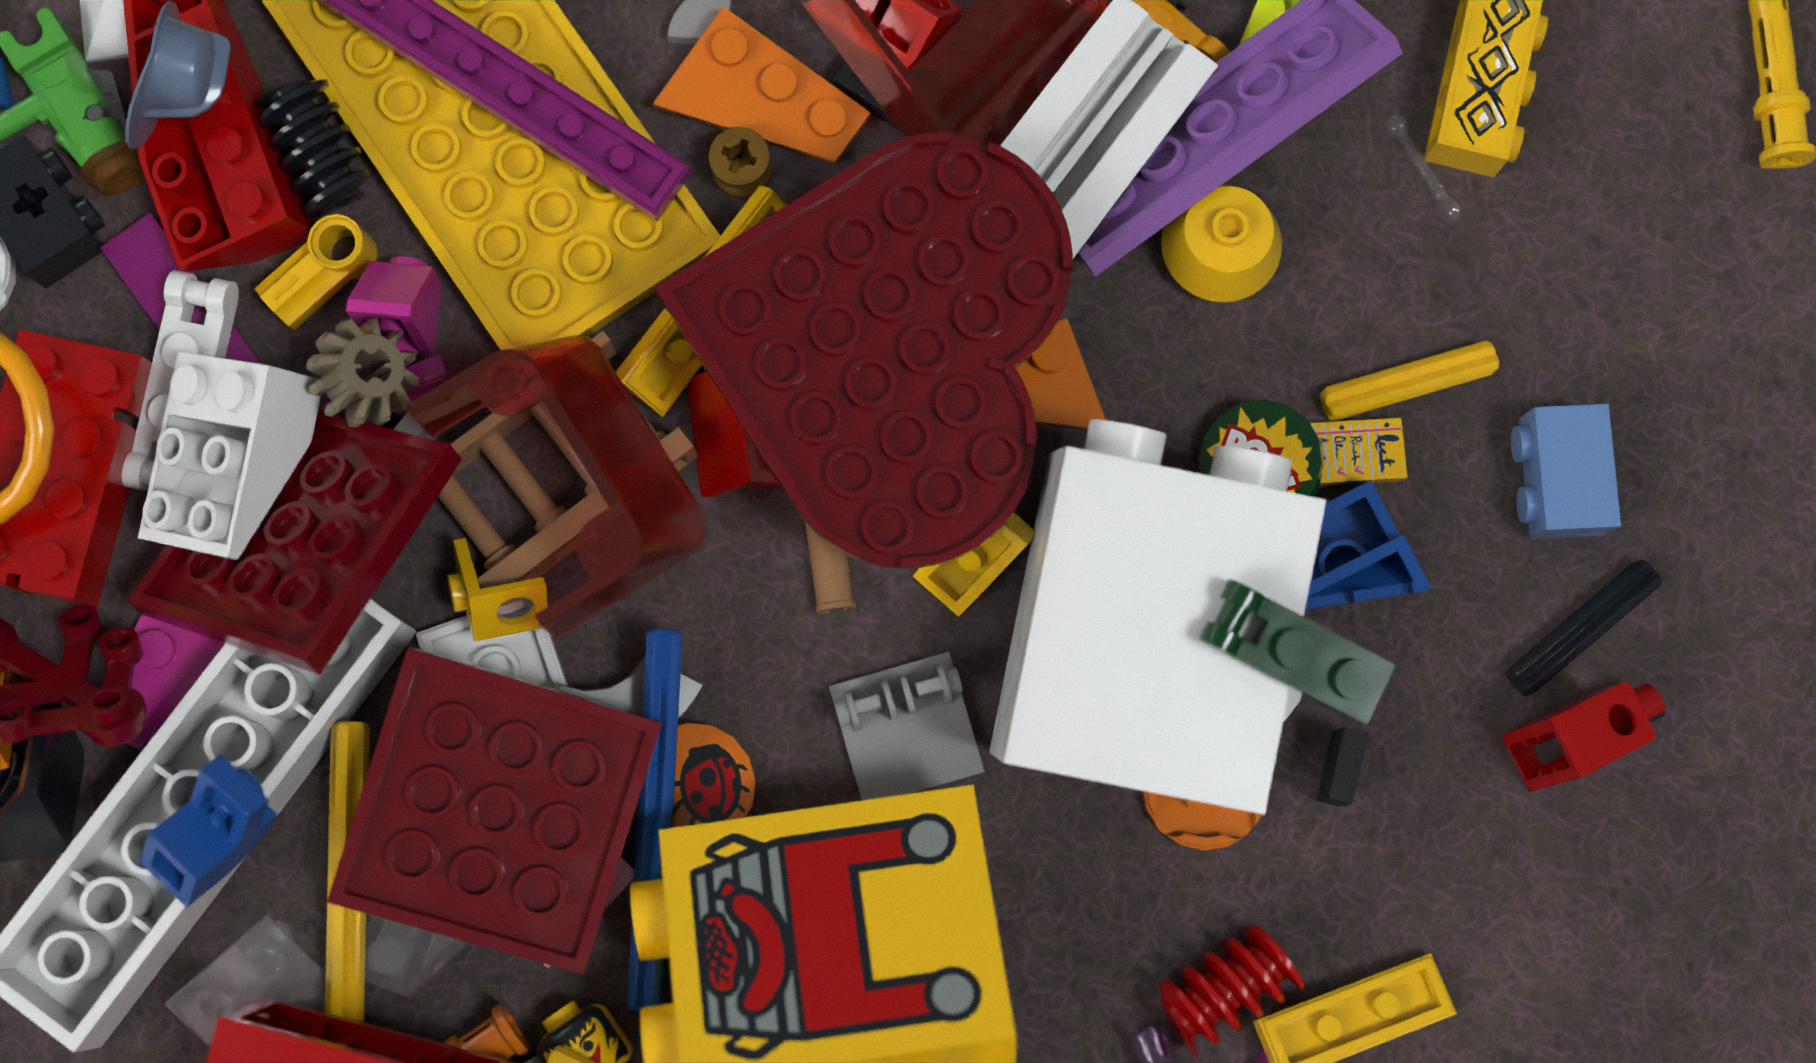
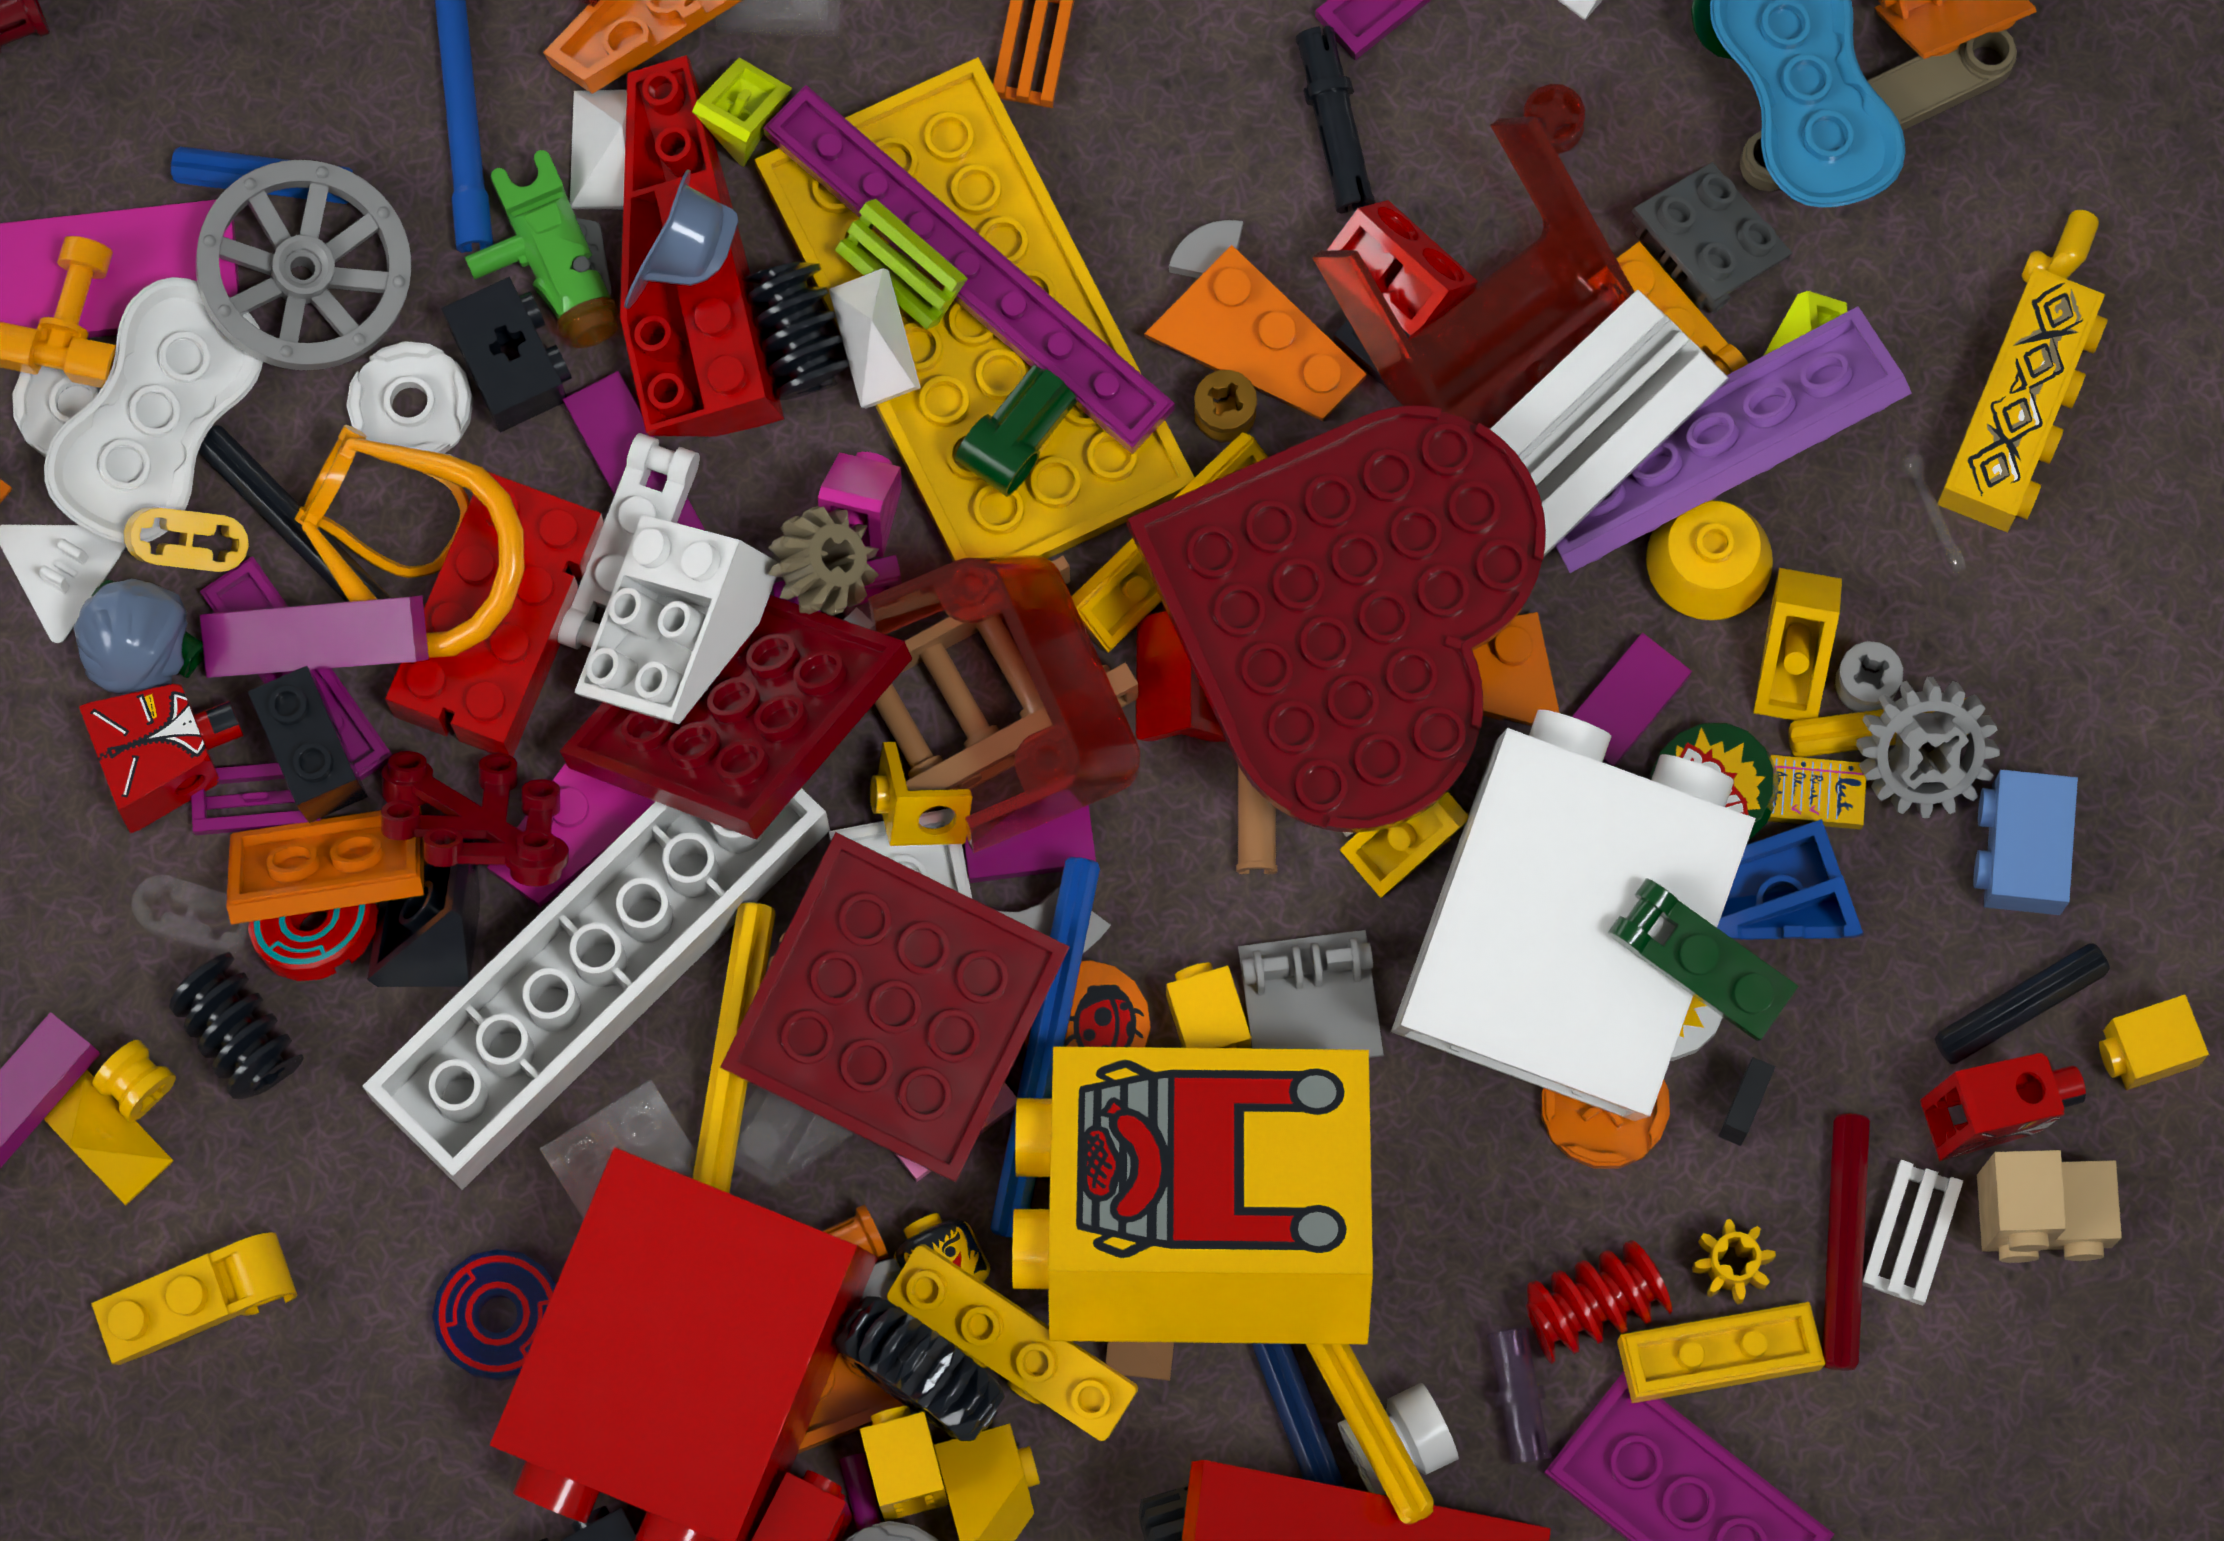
camera: 15 degrees right, 5 degrees down
blue brick [140,754,277,908] -> none
yellow piece [254,214,377,331] -> none
none -> white slope [829,268,921,409]
none -> lime tile [835,199,968,330]
none -> dark green piece [955,365,1077,497]
none -> magenta tile [965,801,1096,883]
none -> yellow brick [1166,962,1252,1049]
none -> magenta tile [1572,632,1692,767]
none -> yellow gear [1692,1219,1776,1304]
none -> yellow slope [1754,568,1842,721]
none -> dark red axle [1822,1113,1870,1371]
none -> light grey wheel [1835,641,1903,712]
none -> light grey gear [1856,677,2000,818]
none -> white tile [1862,1160,1963,1306]
none -> tan brick [1977,1150,2122,1263]
none -> yellow brick [2099,994,2209,1090]

